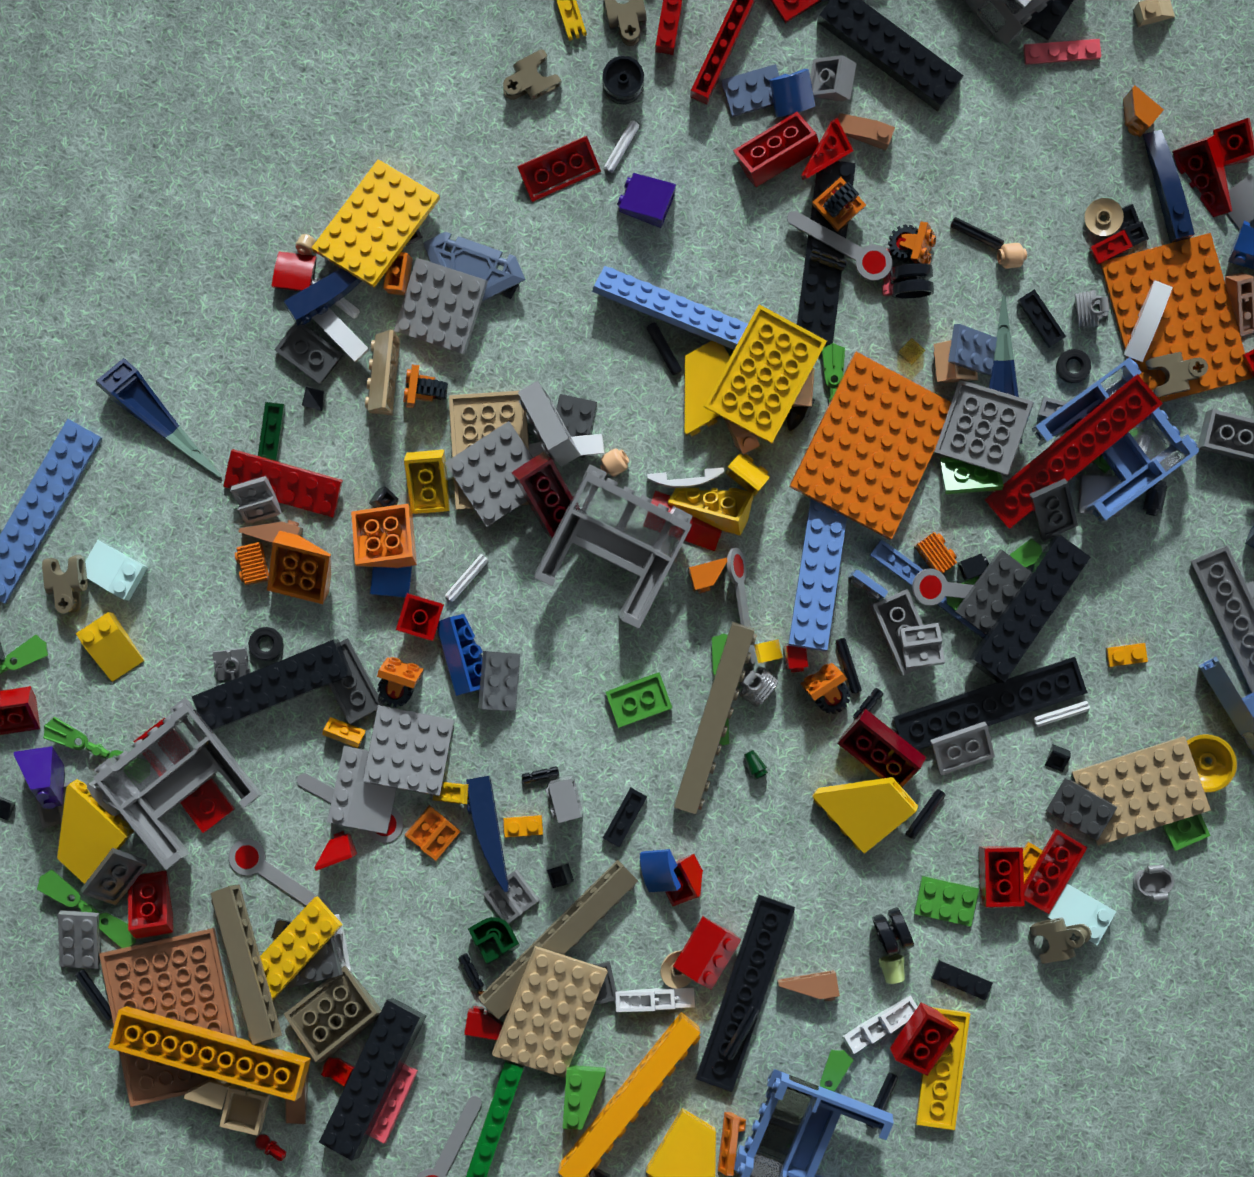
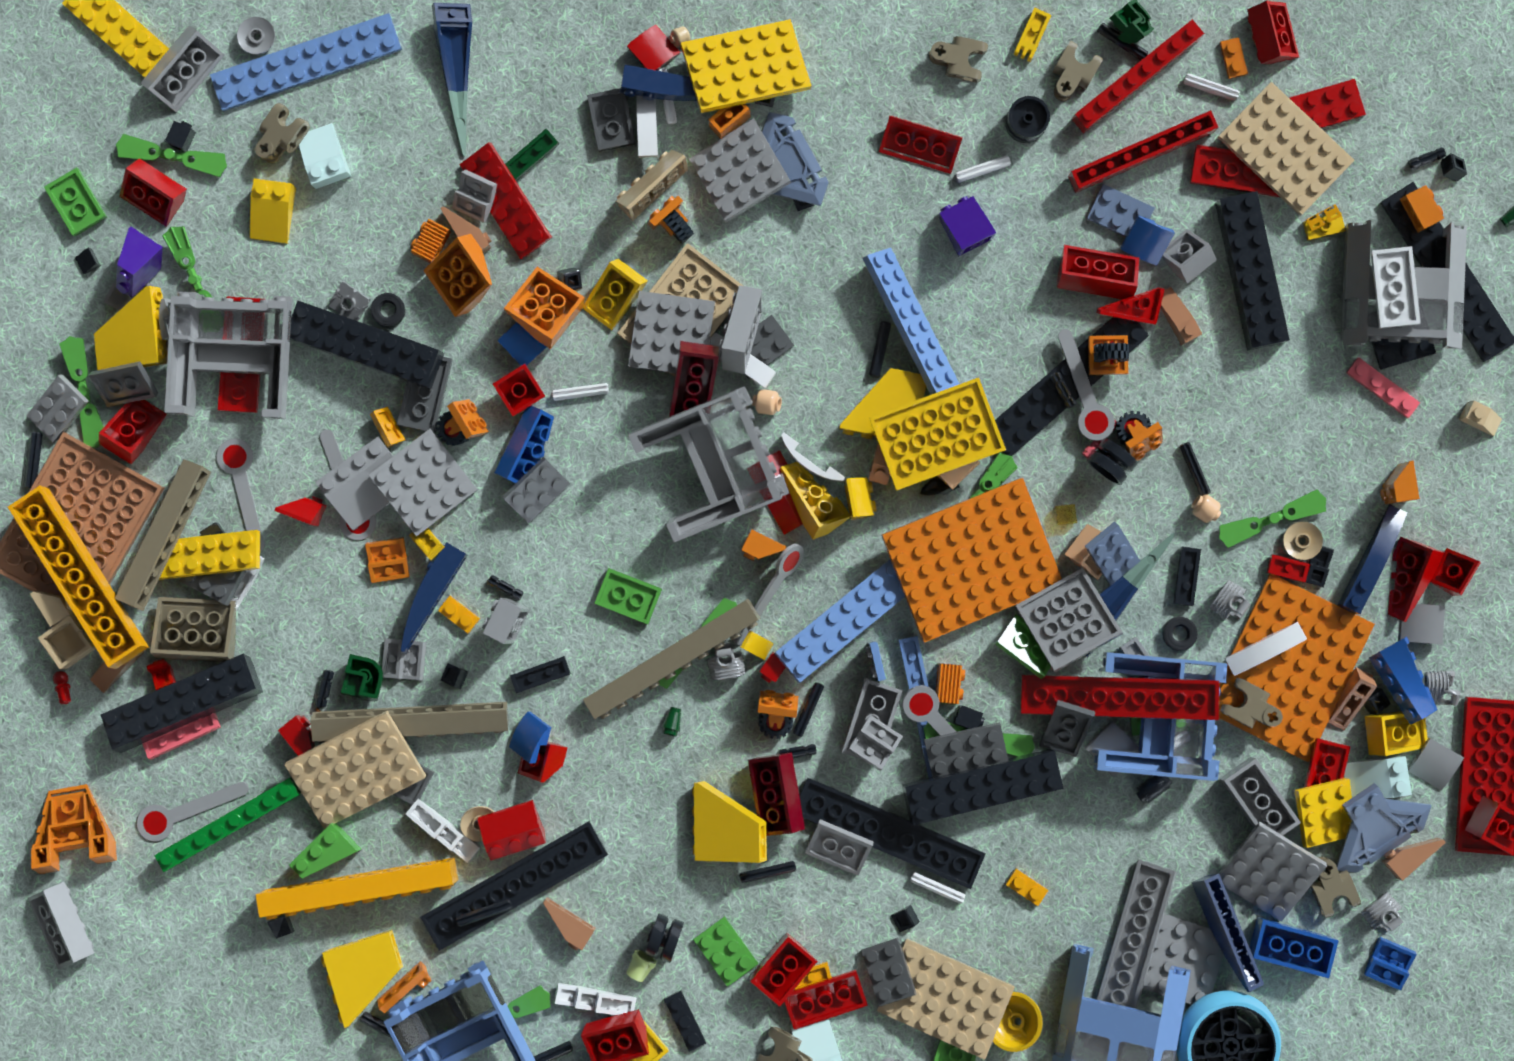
camera: 45 degrees right, 0 degrees up
black slope [302,387,327,411] -> none
none -> bright green piece [1219,489,1326,548]

